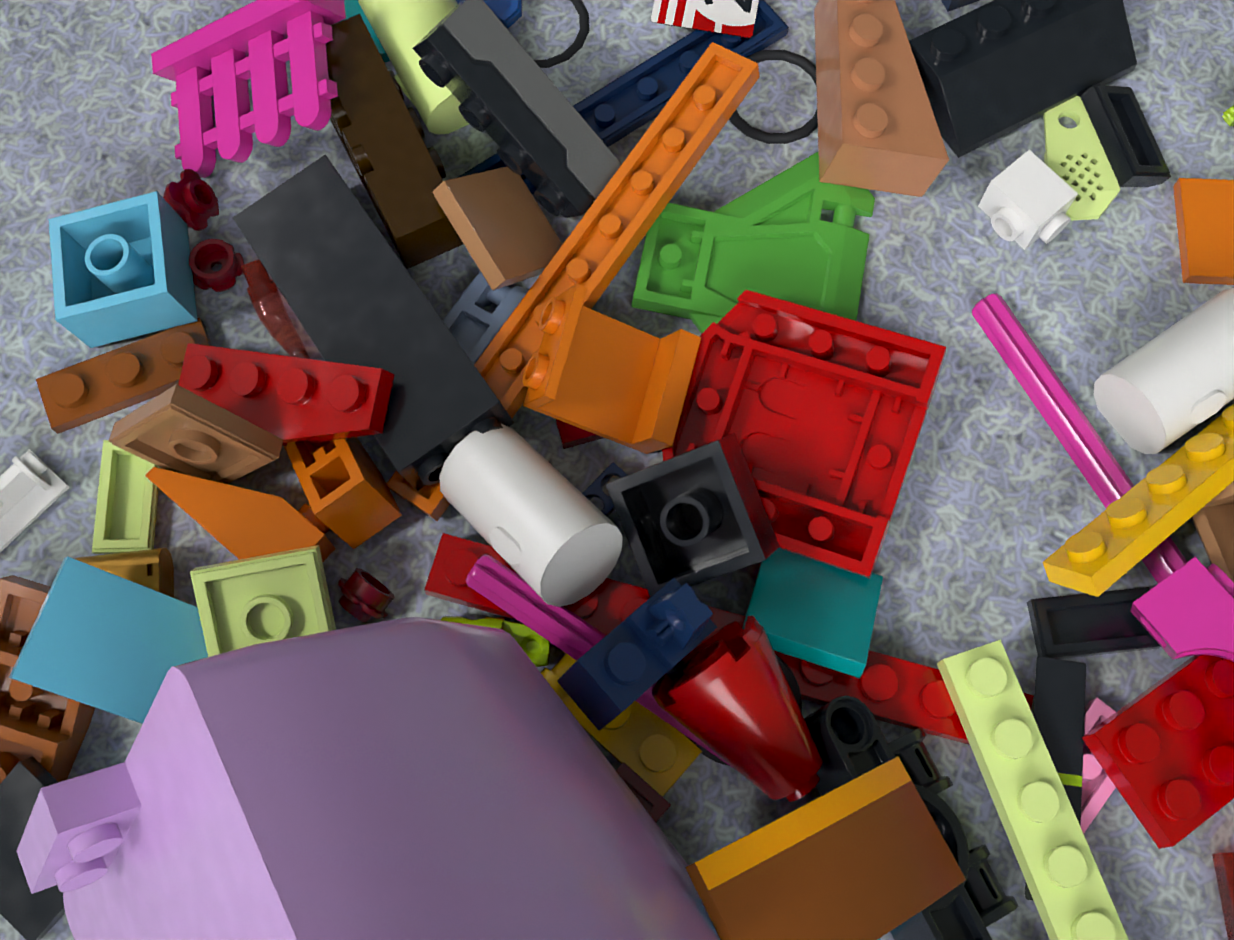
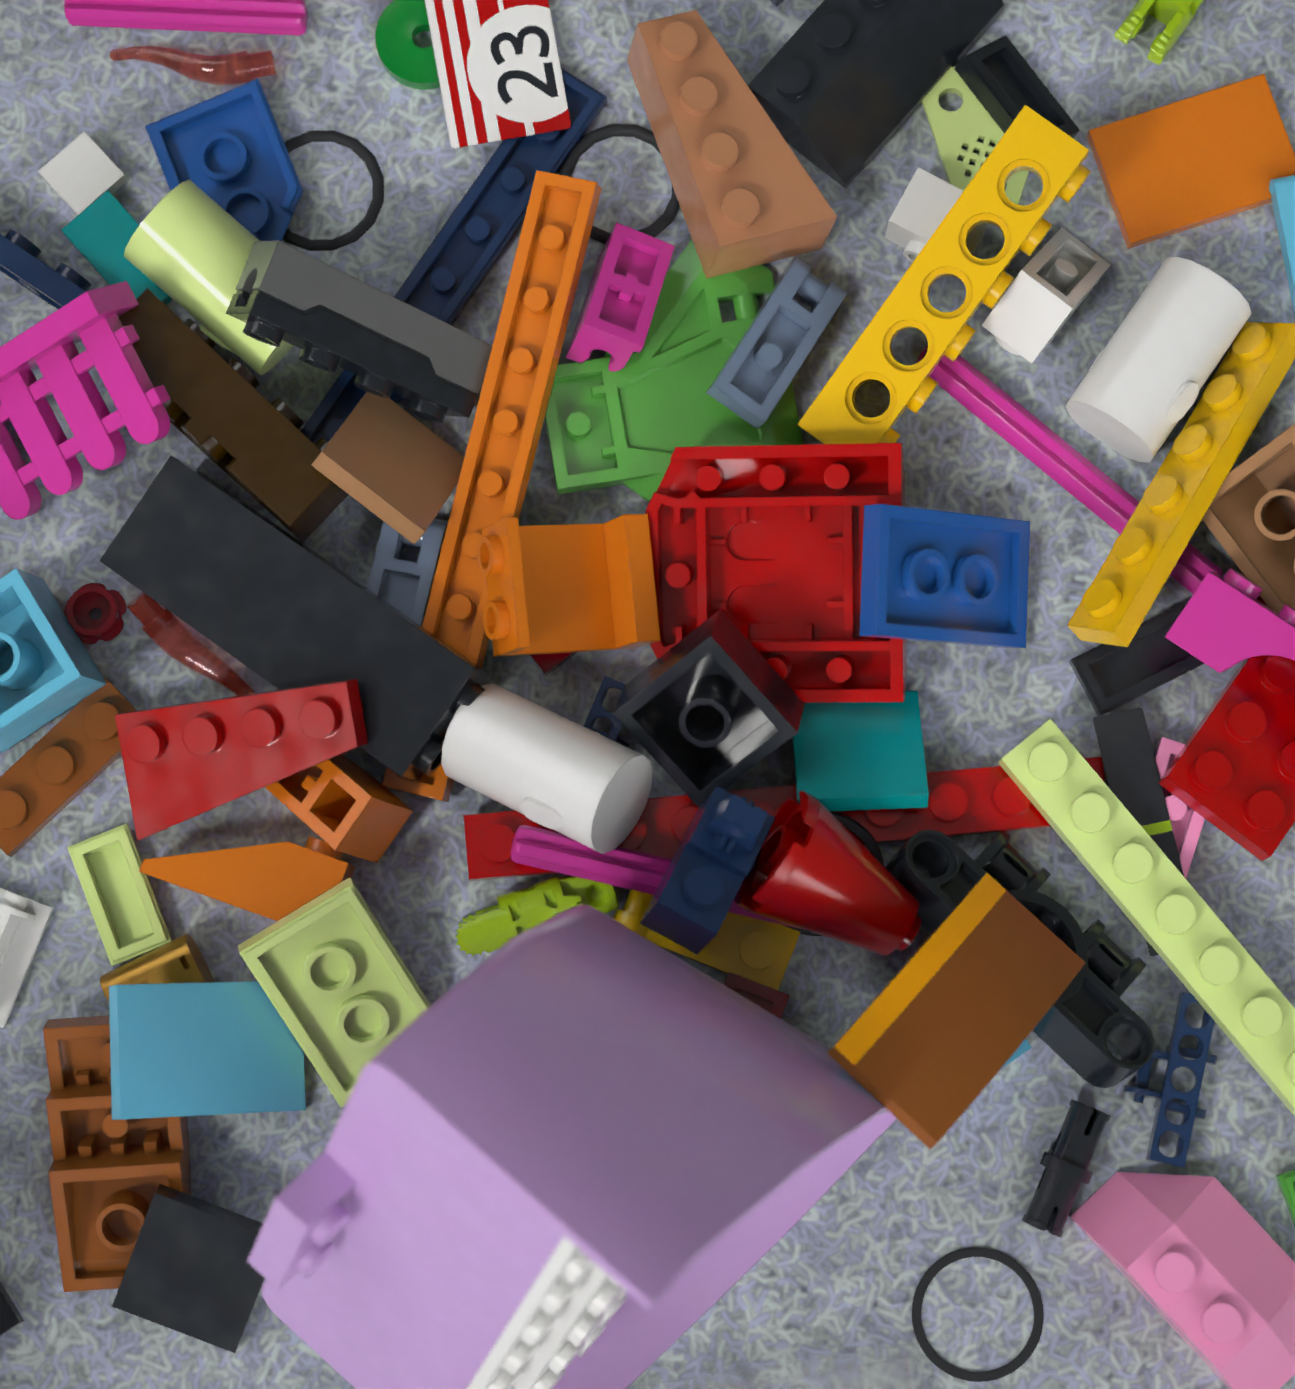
camera: 15 degrees left, 10 degrees up
medium nougat tile [109,384,283,484] -> none
dark red plate [163,169,219,231] -> none
dark red plate [338,568,395,623] -> none
none -> dark pink hinge [566,222,675,372]
none -> sand blue plate [706,255,847,429]
none -> yellow brick [797,105,1091,444]
none -> blue plate [859,504,1030,648]
none -> white slope [982,228,1111,363]

